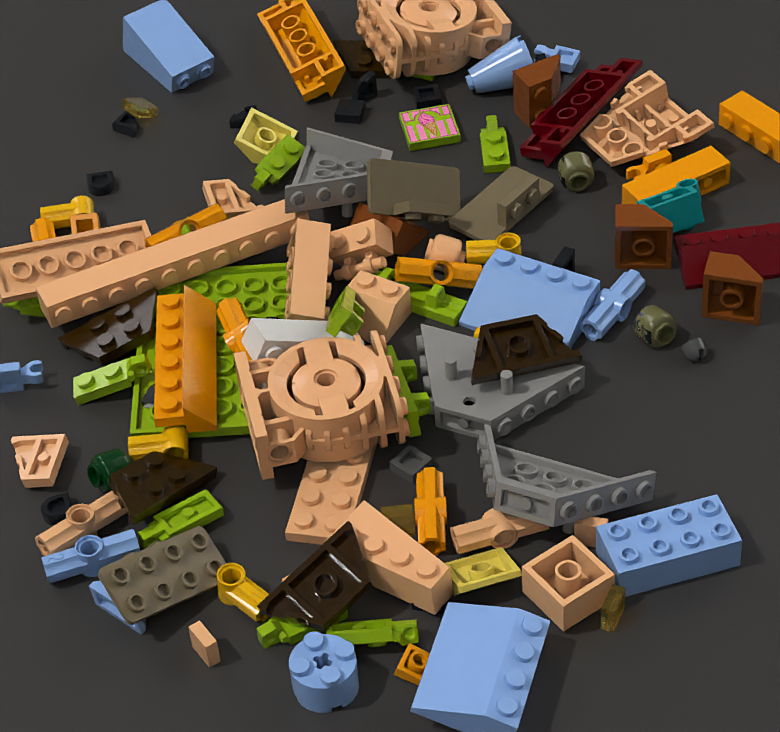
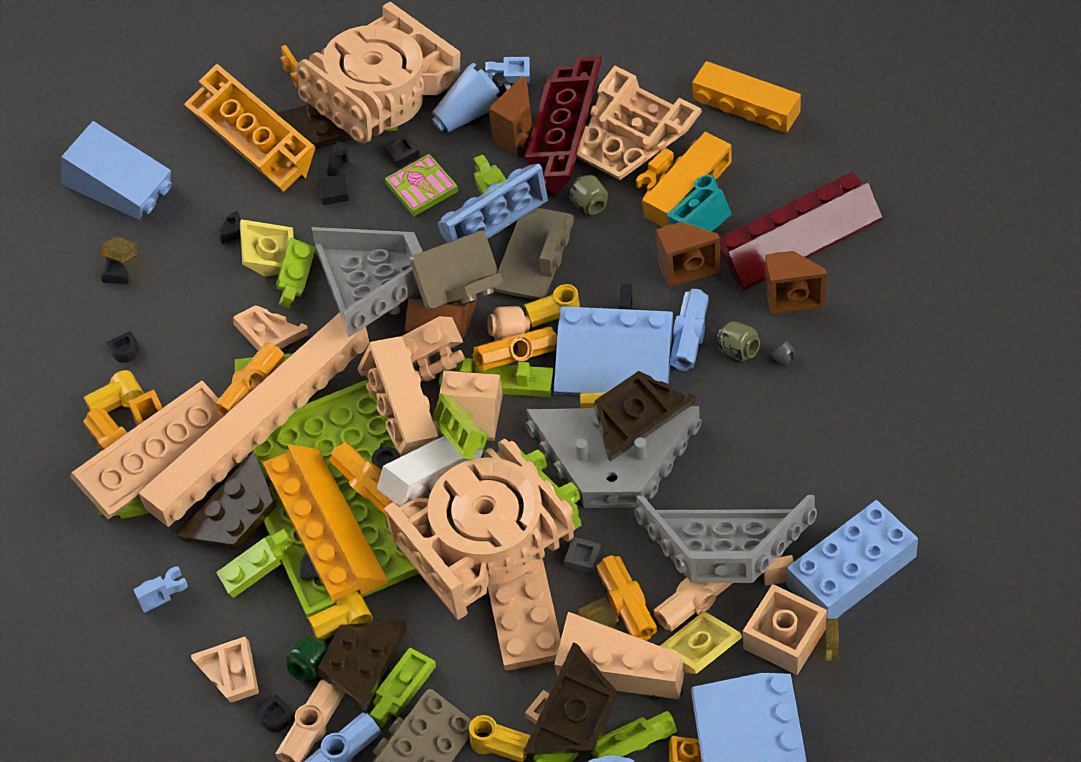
camera: 20 degrees left, 10 degrees up
none -> light blue slope [438,164,548,243]

